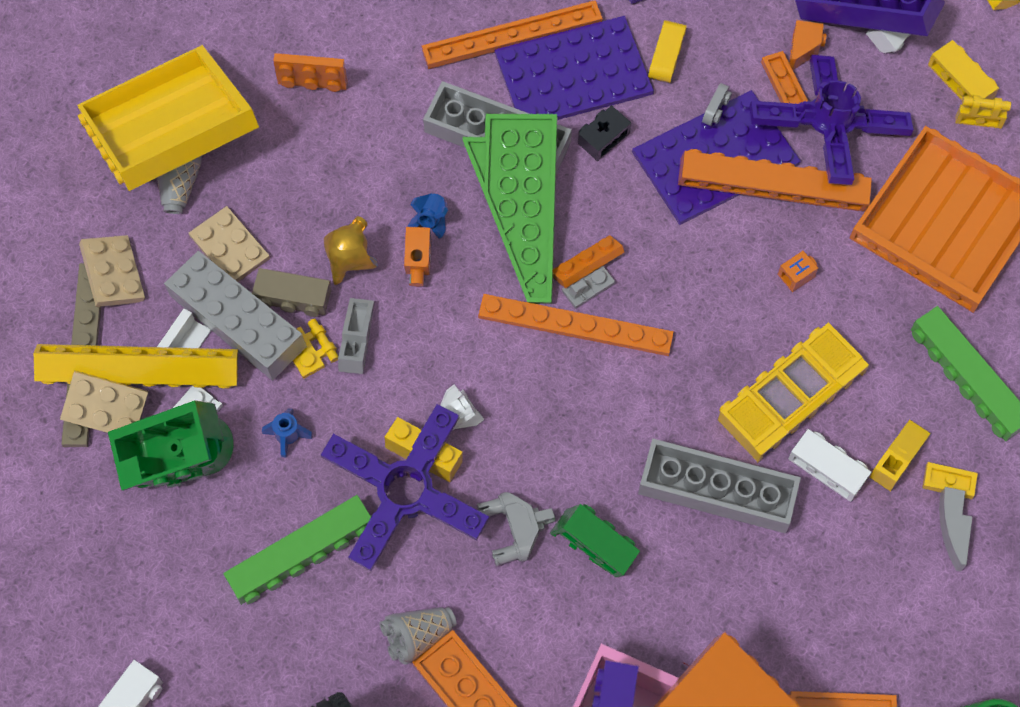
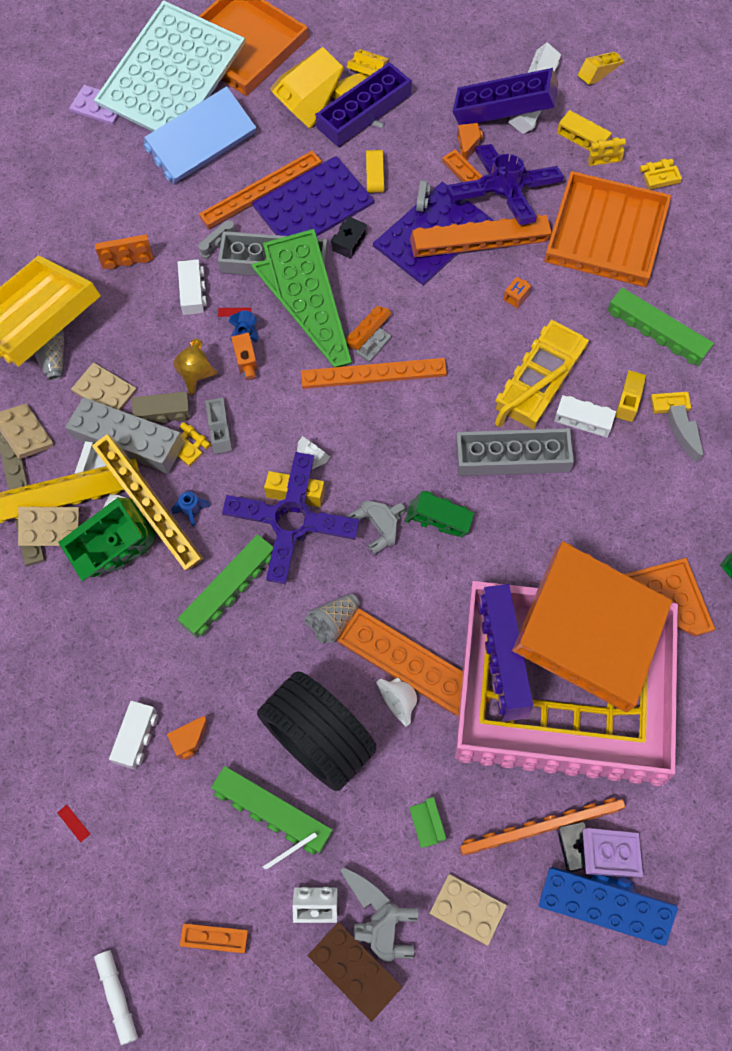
camera: 15 degrees left, 0 degrees up
none -> yellow brick [92,434,204,570]
none -> white brick [178,259,207,315]
none -> light grey plate [199,220,235,260]
none -> red window [218,307,252,317]
none -> yellow piece [494,364,567,428]

